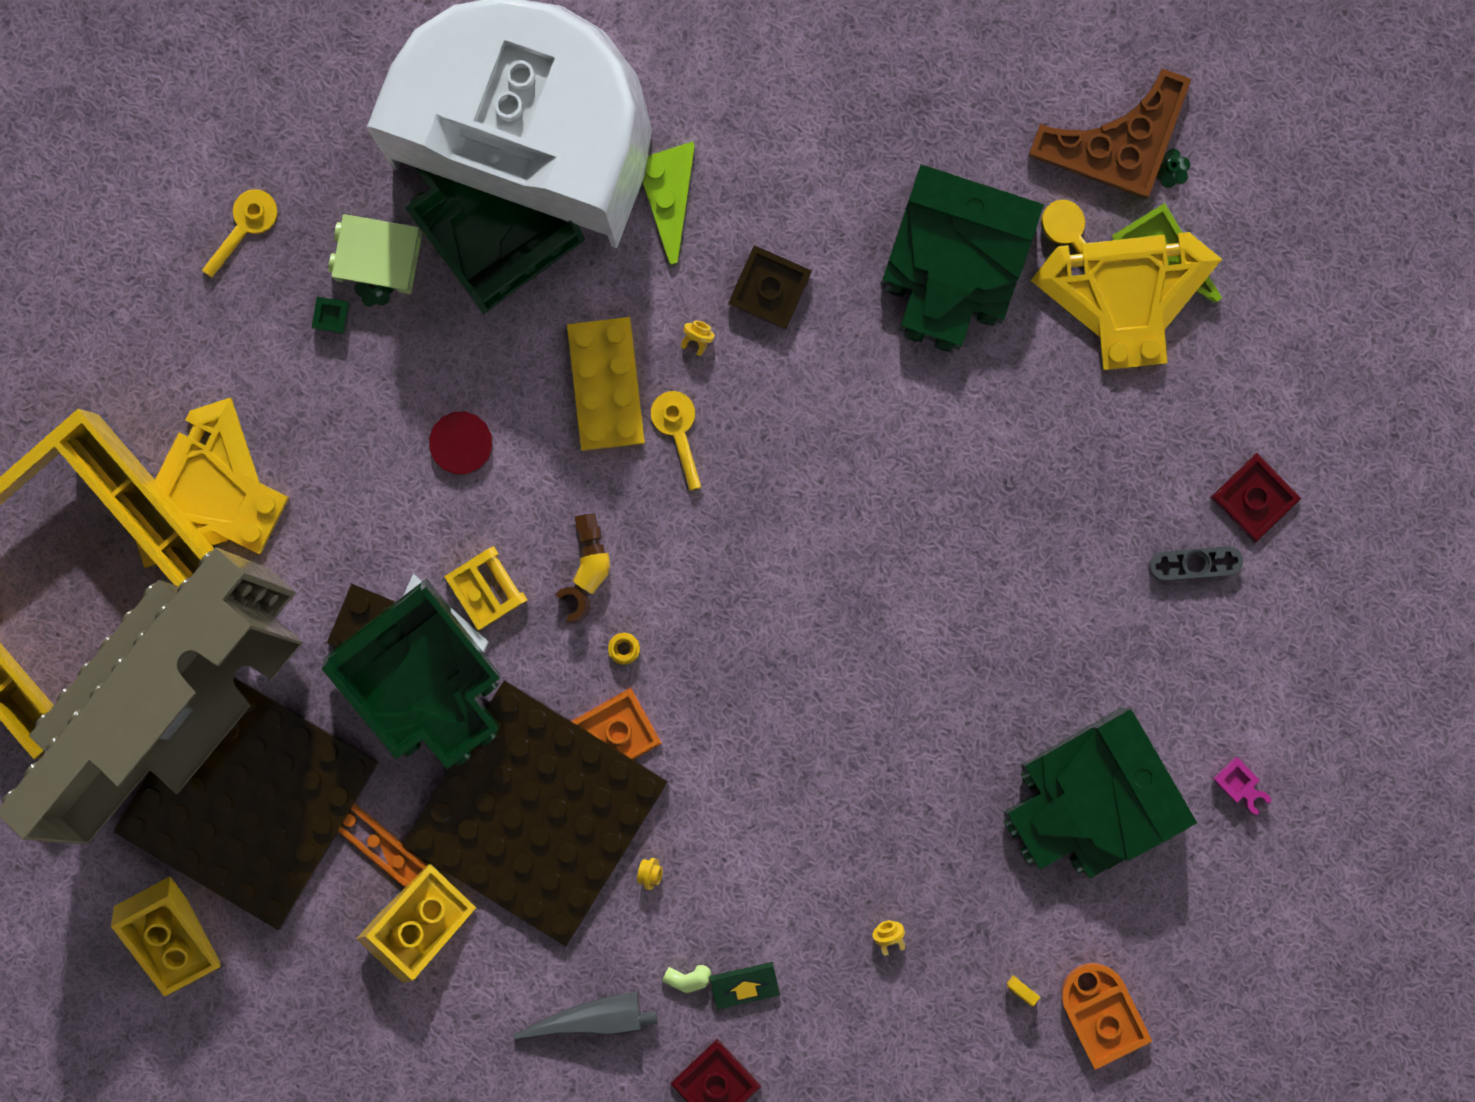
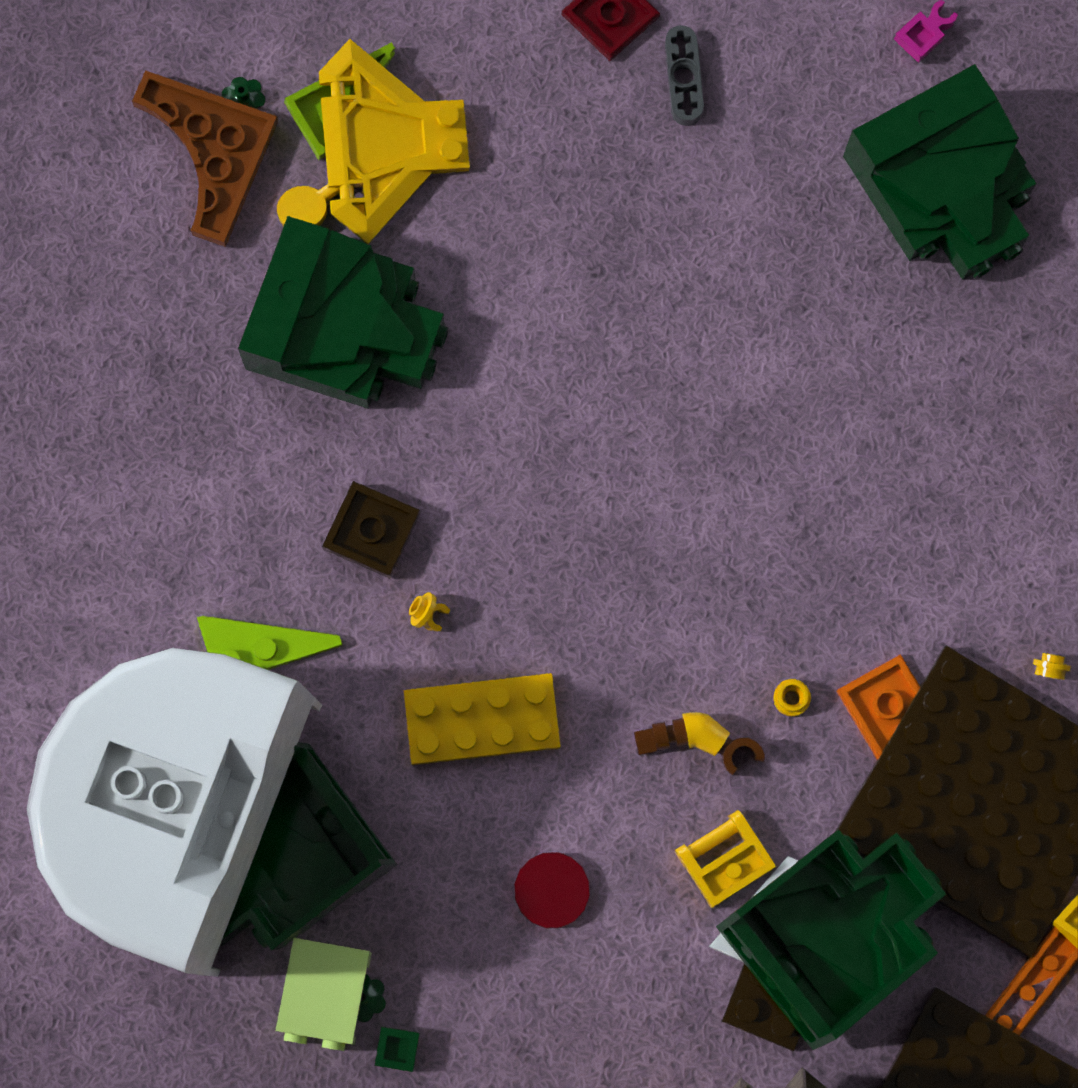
camera: 90 degrees left, 10 degrees down
yellow piece [651,391,702,491] -> none

